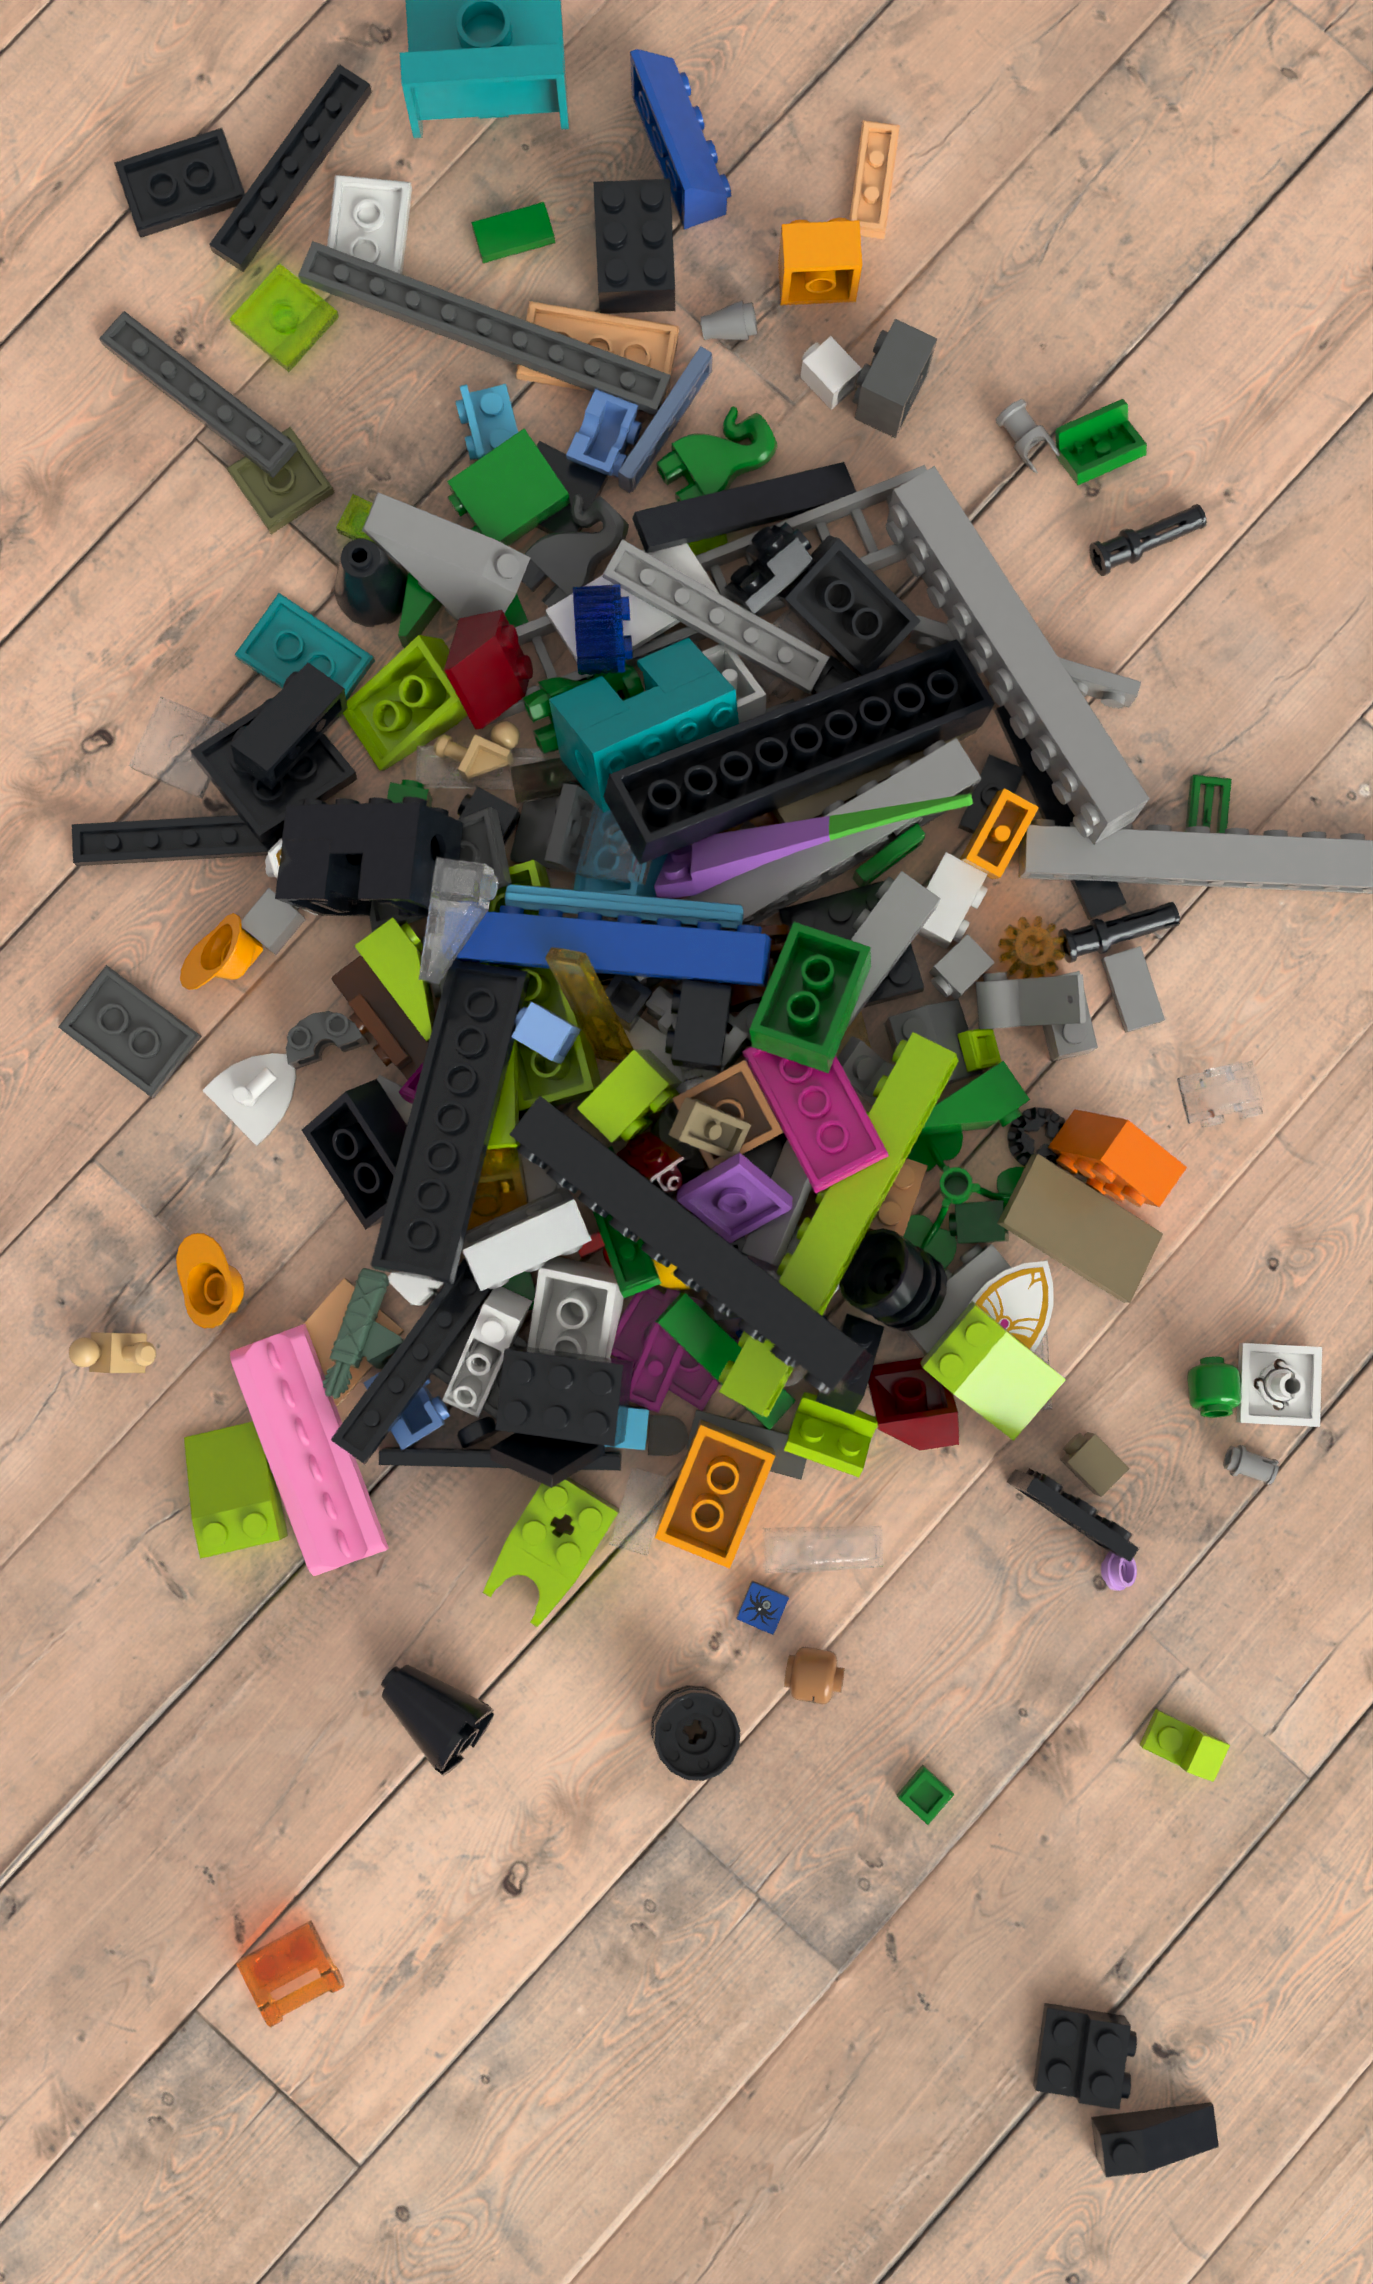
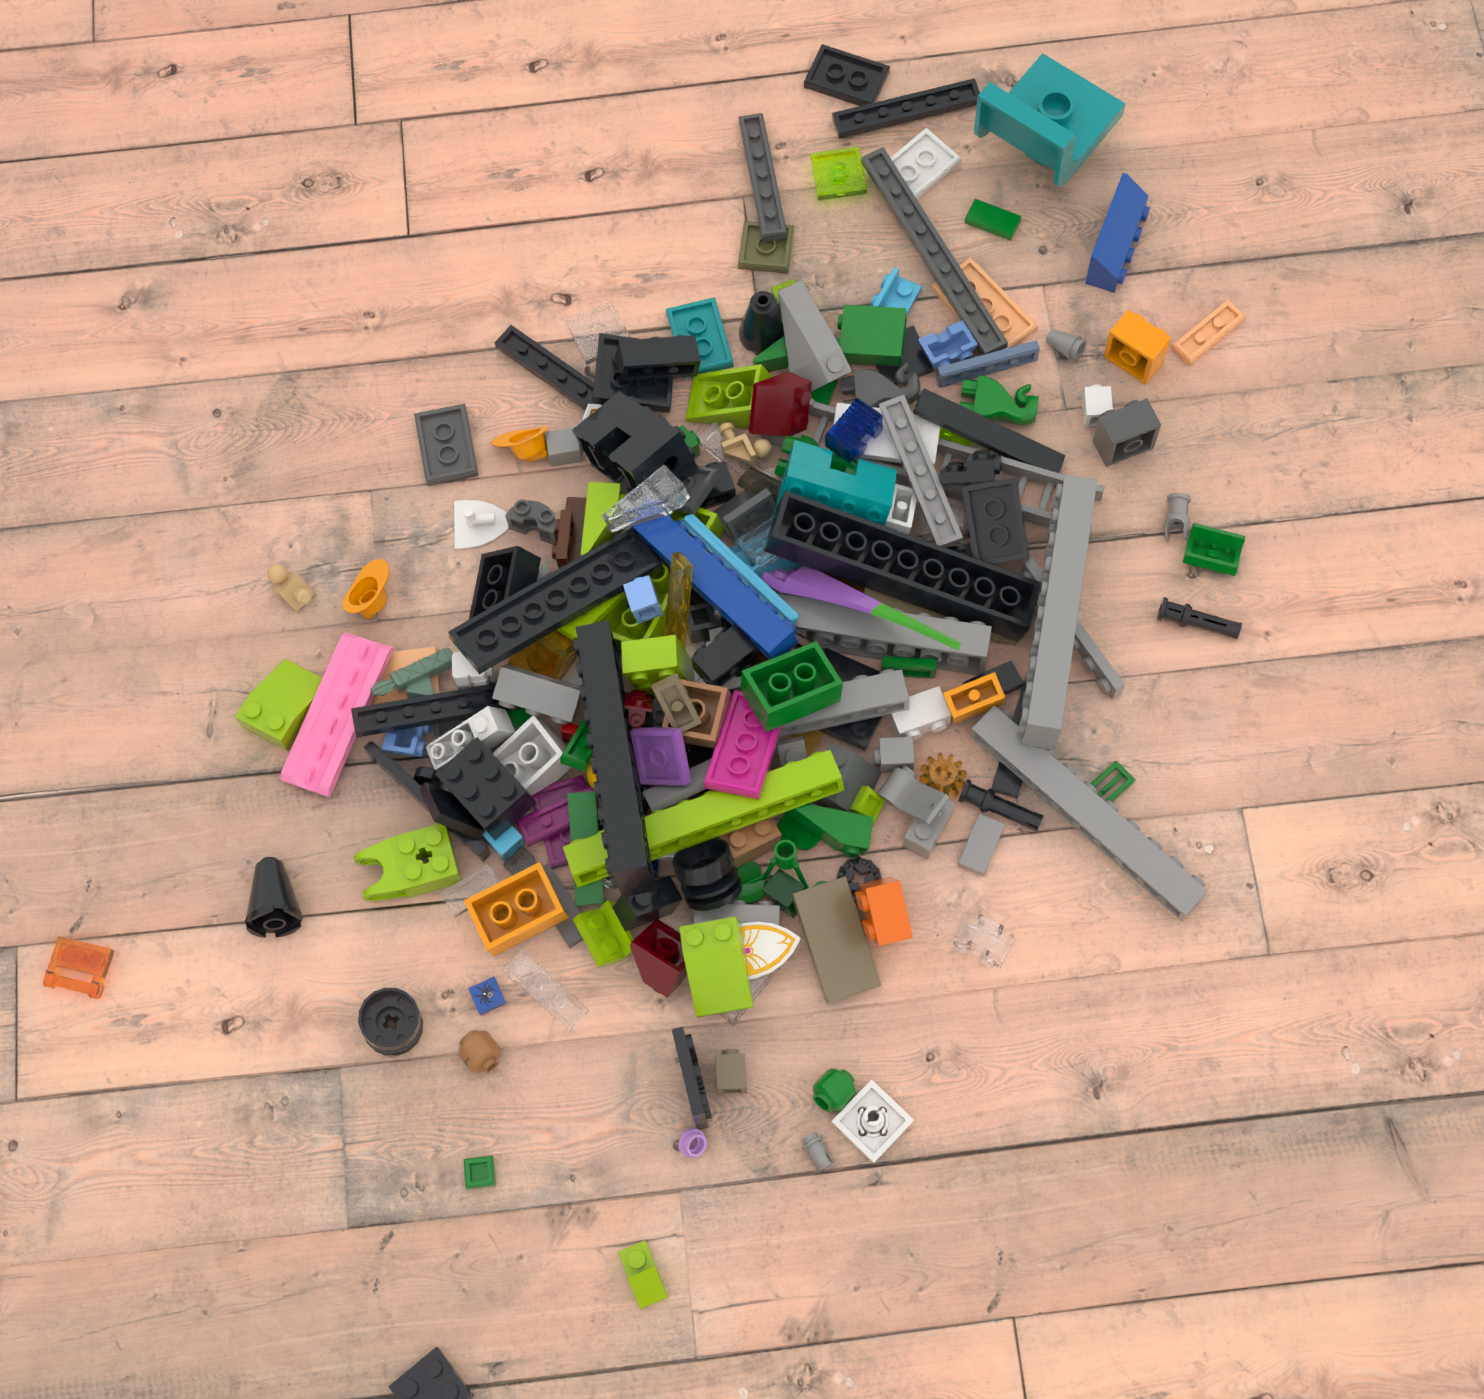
camera: 50 degrees right, 15 degrees down
black brick [593,179,675,314] -> none

